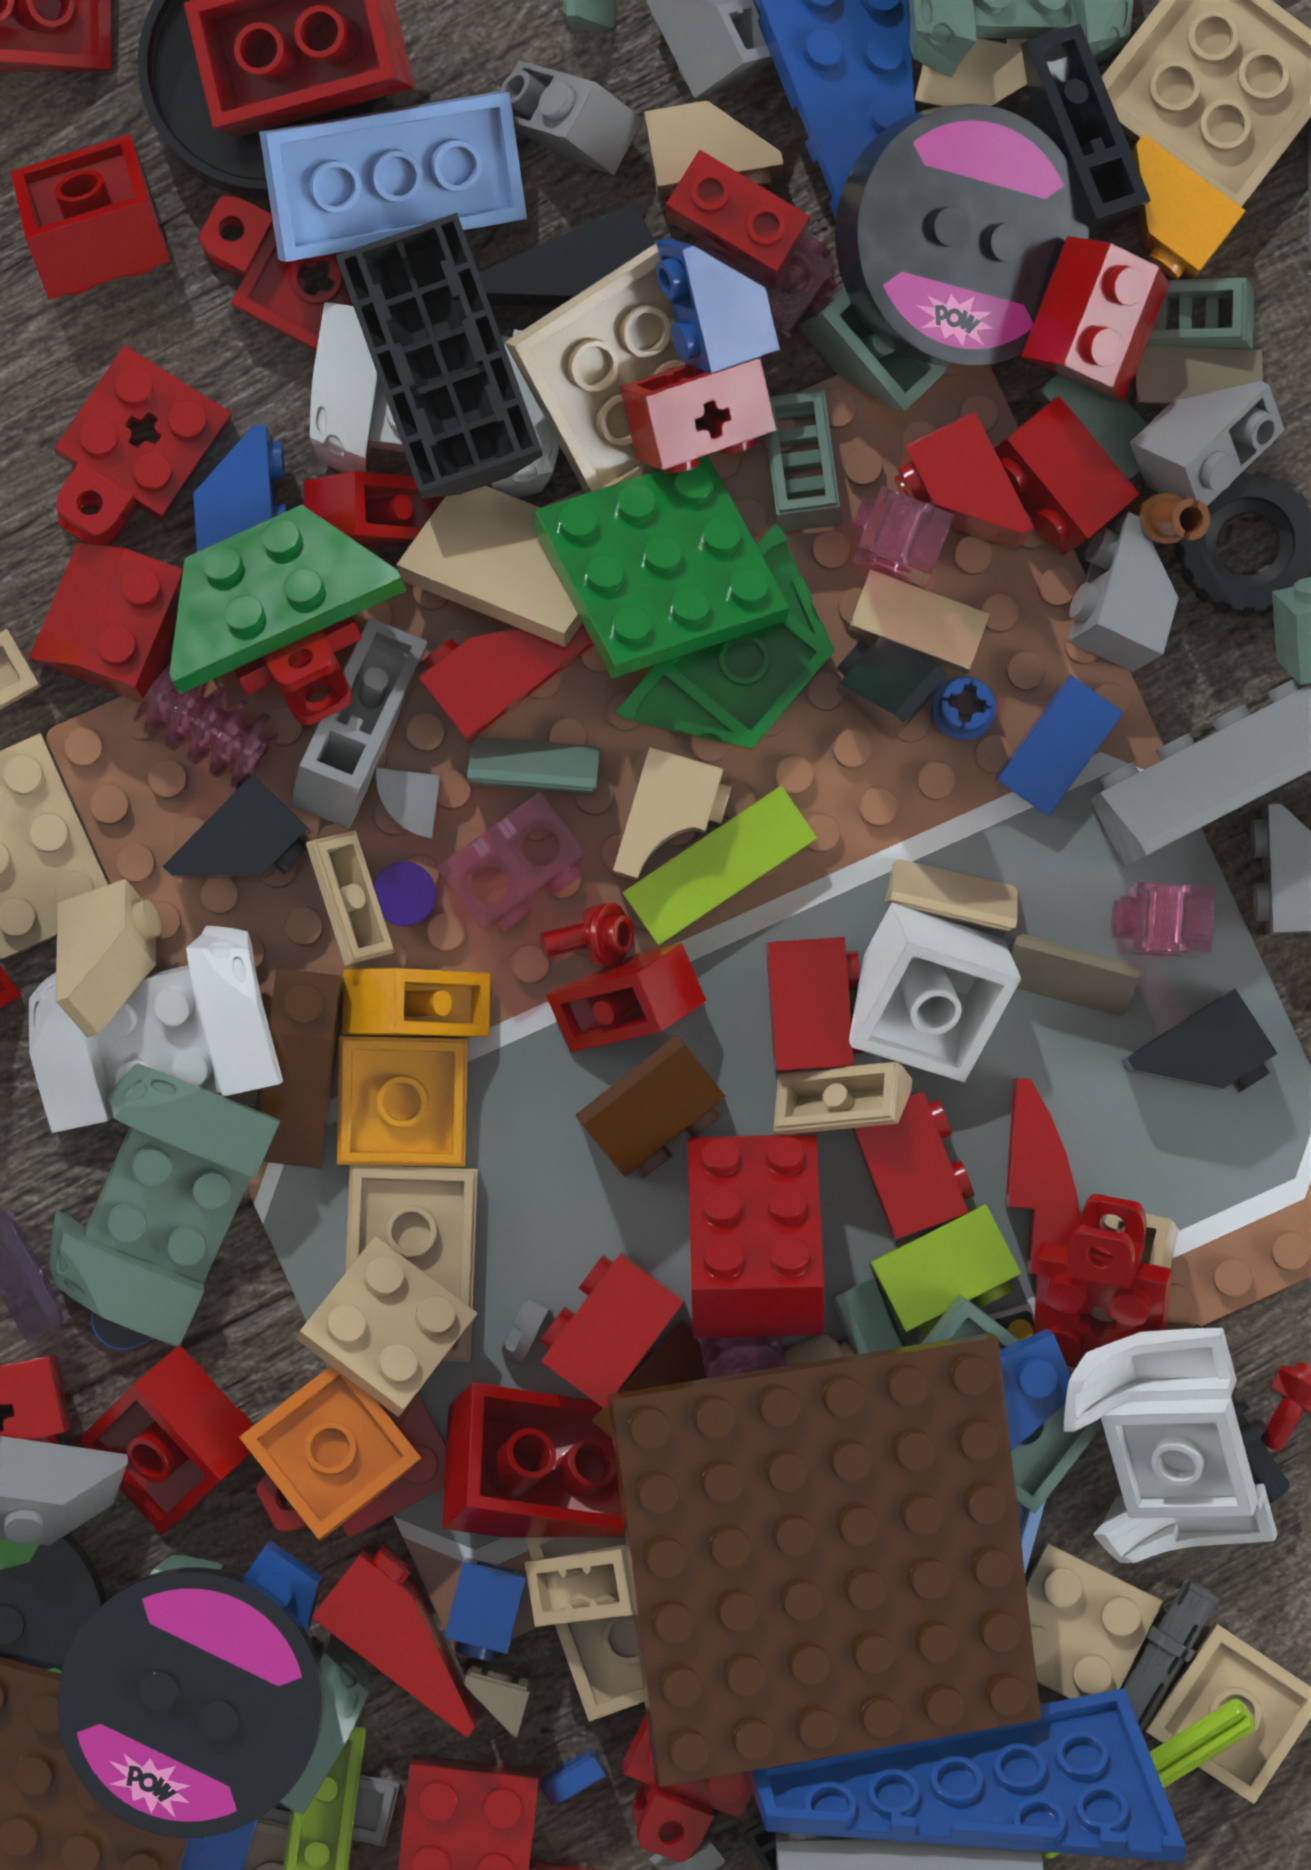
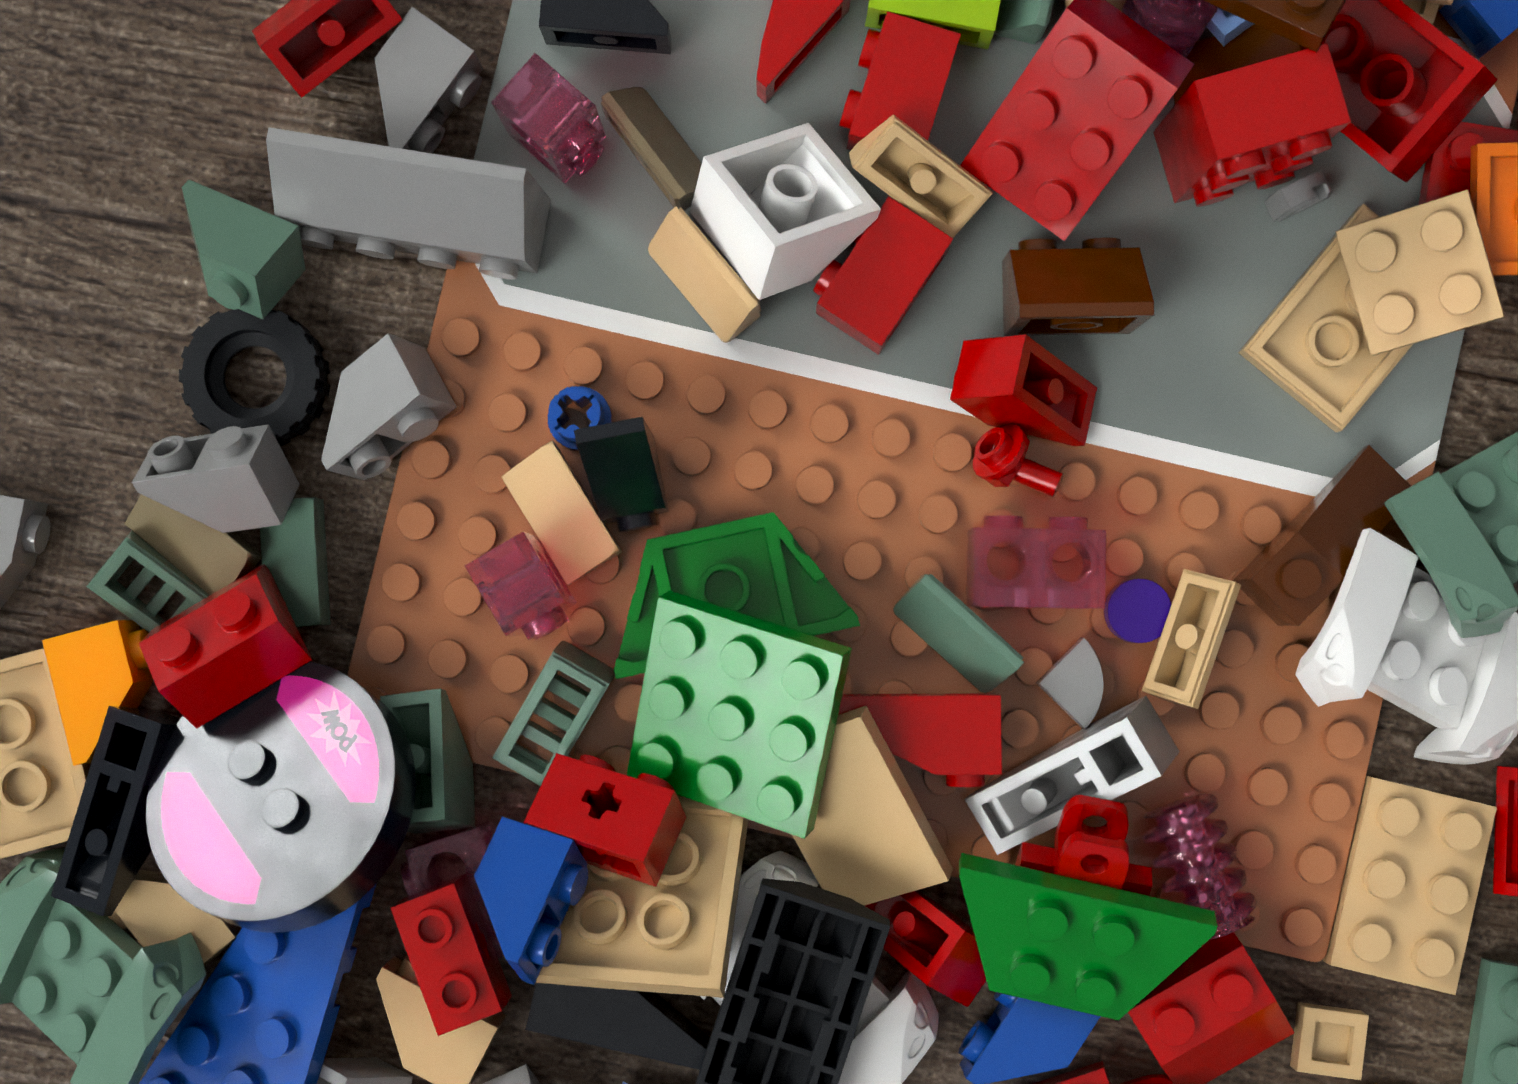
camera: 140 degrees left, 0 degrees up
tan slope [56,879,161,1038] -> none
black slope [162,774,312,879] -> none
light orange tile [337,1035,468,1167] -> none
light orange slope [342,968,490,1037] -> none
tan arch [613,747,732,881] -> none
lime tile [622,785,817,946] -> none
red slope [894,412,1034,549] -> none
red brick [994,395,1140,555] -> none
blue tile [995,674,1124,817] -> none
dark orange pin [1122,493,1211,544] -> none

